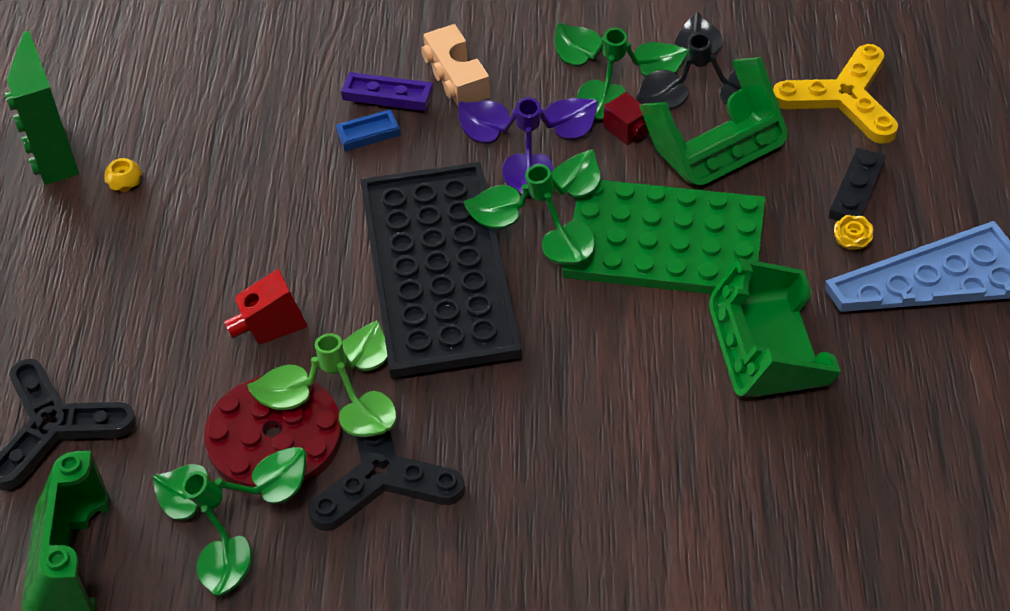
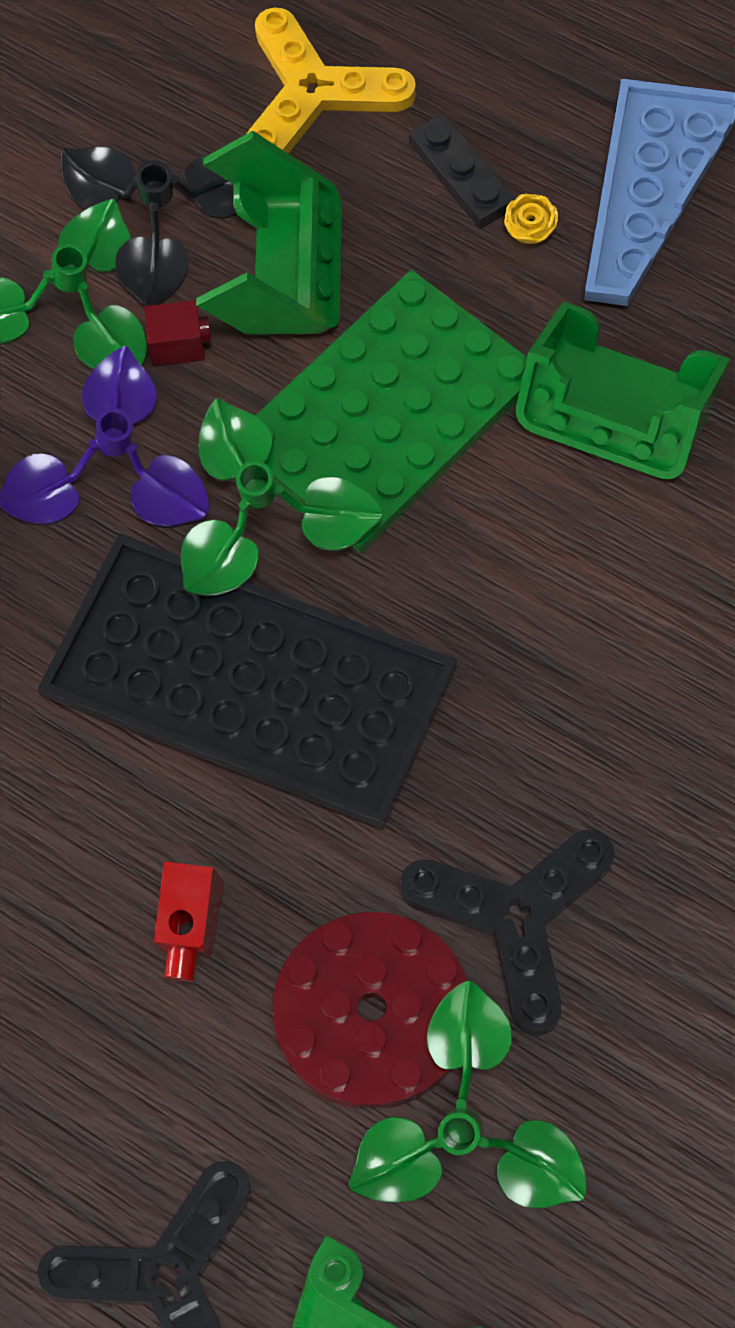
camera: 55 degrees left, 15 degrees up
bright green plant [247,320,396,437] -> none

